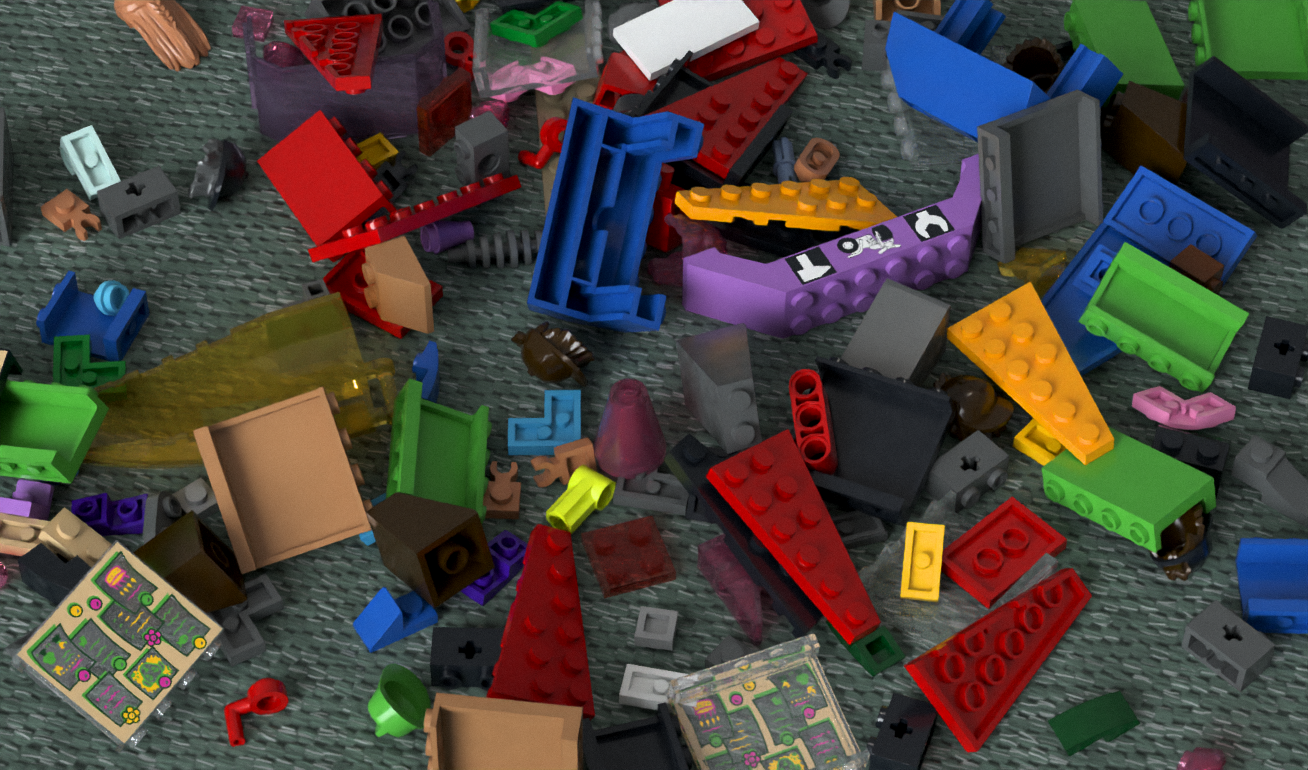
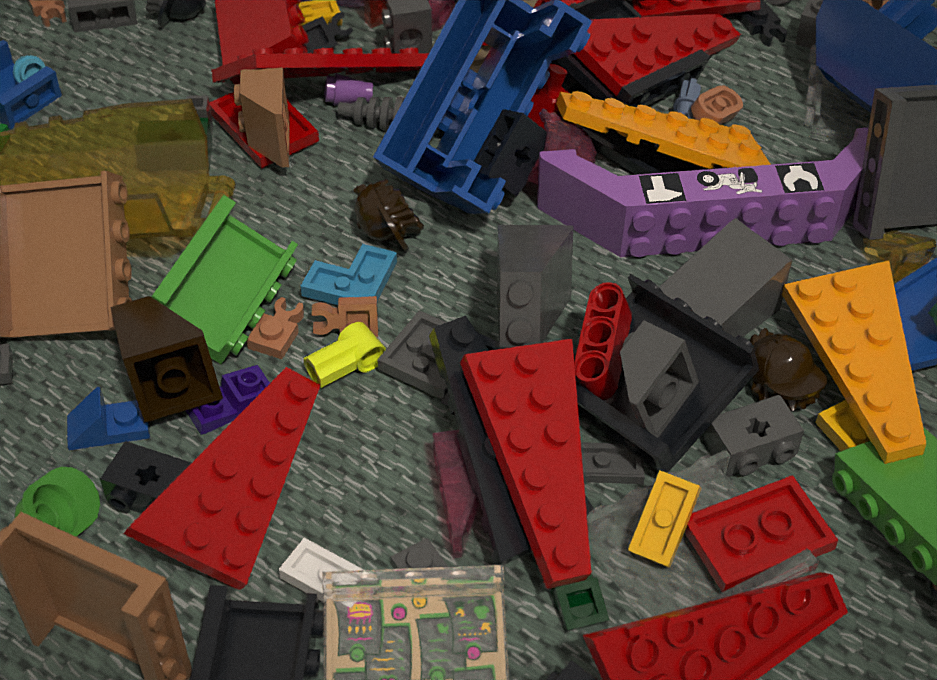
camera: 20 degrees right, 0 degrees up
blue slope [412,340,440,403] -> none
clear red plate [581,515,676,598] -> none
clear pink cone [593,378,666,479] -> none
light grey plate [634,606,678,651] -> none
none -> black brick [474,109,551,196]
none -> dark grey slope [620,320,699,438]

